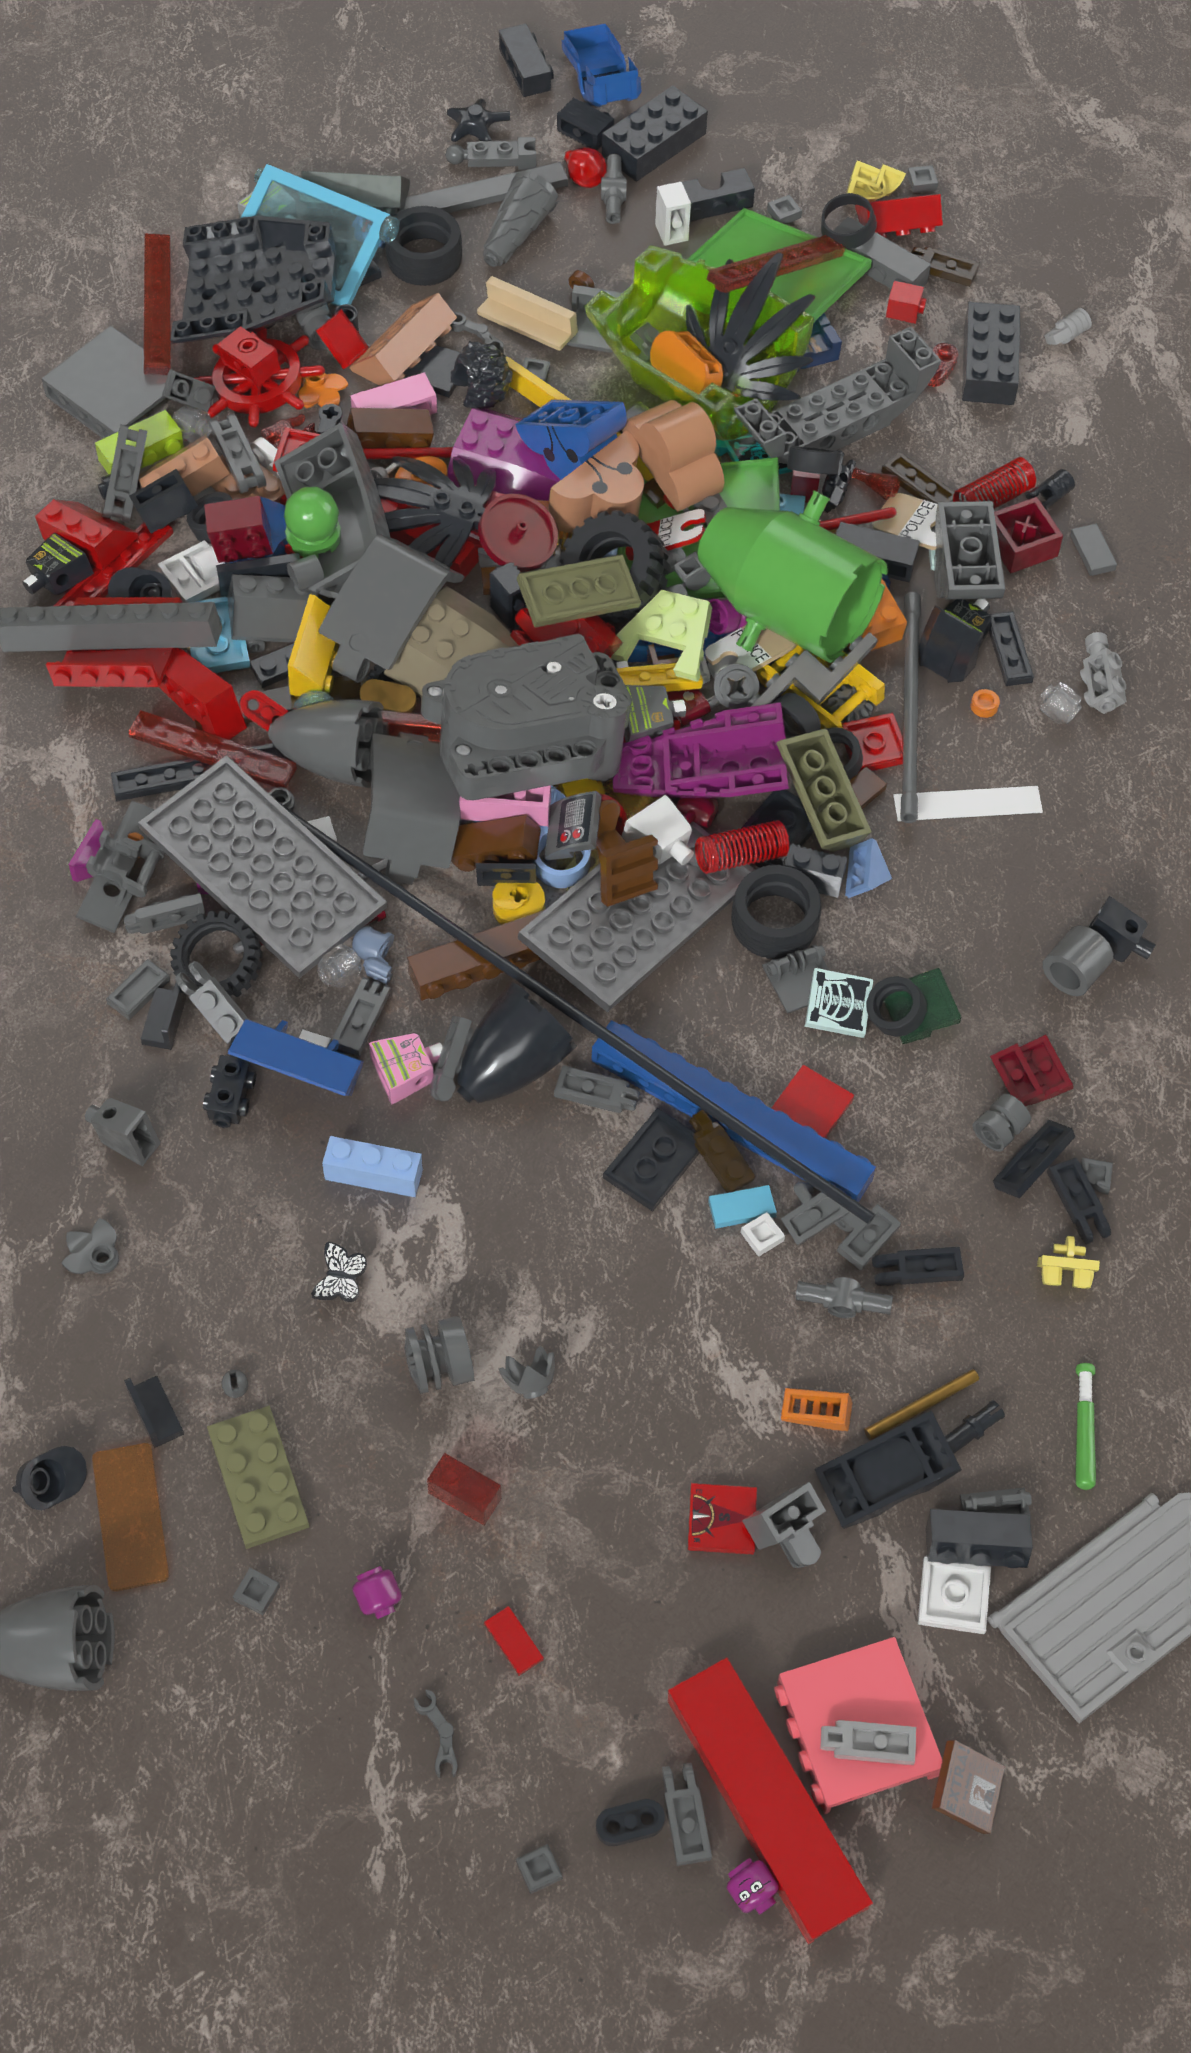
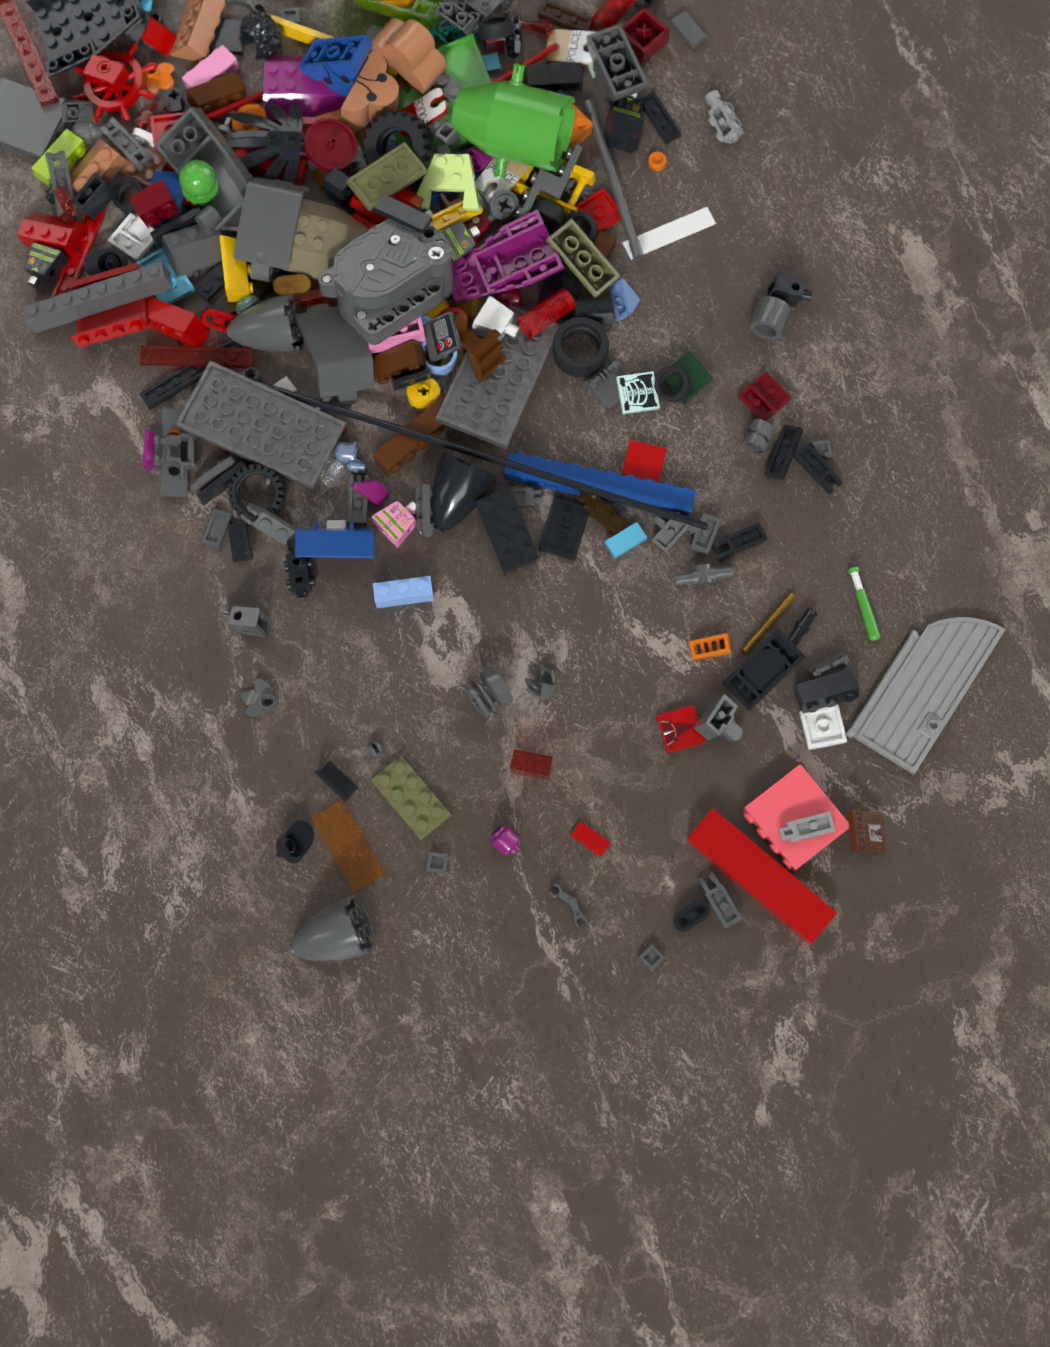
camera: 15 degrees left, 15 degrees up
black animal [311,1242,367,1302] -> none
magenta head [726,1858,779,1915] -> none
white plate [741,1212,785,1257] -> none
light yellow hips [1037,1236,1100,1289] -> none
clear head [1039,683,1082,724] -> none
none -> clear red arm [54,186,74,223]
none -> black tile [197,461,246,506]
none -> magenta slope [350,479,389,507]
none -> black tile [374,194,432,234]
none -> black brick [475,487,540,575]

